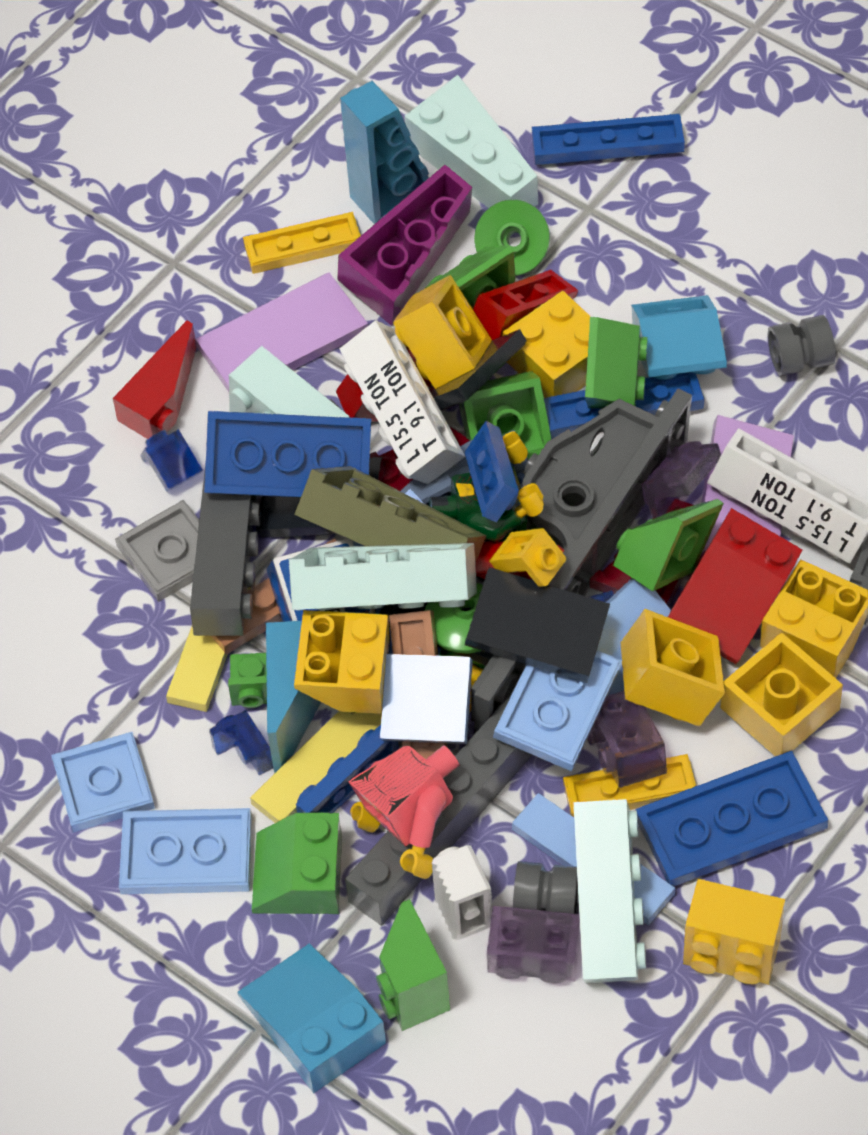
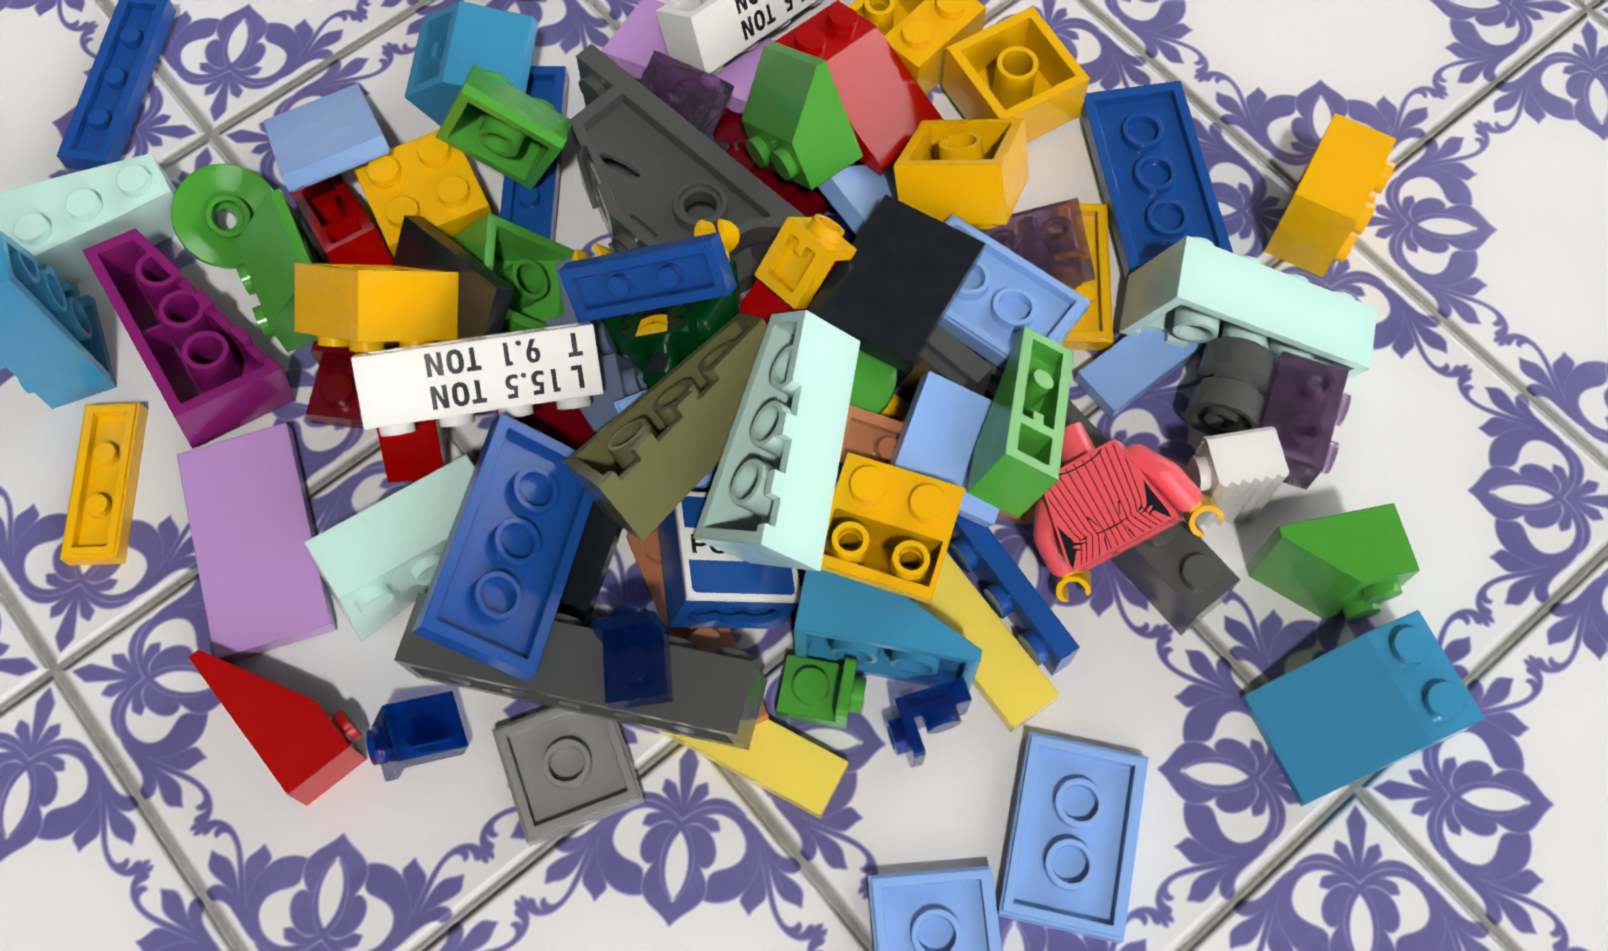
camera: 80 degrees left, 10 degrees up
bright green slope [252,813,342,914] -> none
none -> light blue tile [263,83,391,192]
none -> clear blue bracket [593,606,673,710]
none -> bright green slope [967,326,1074,518]

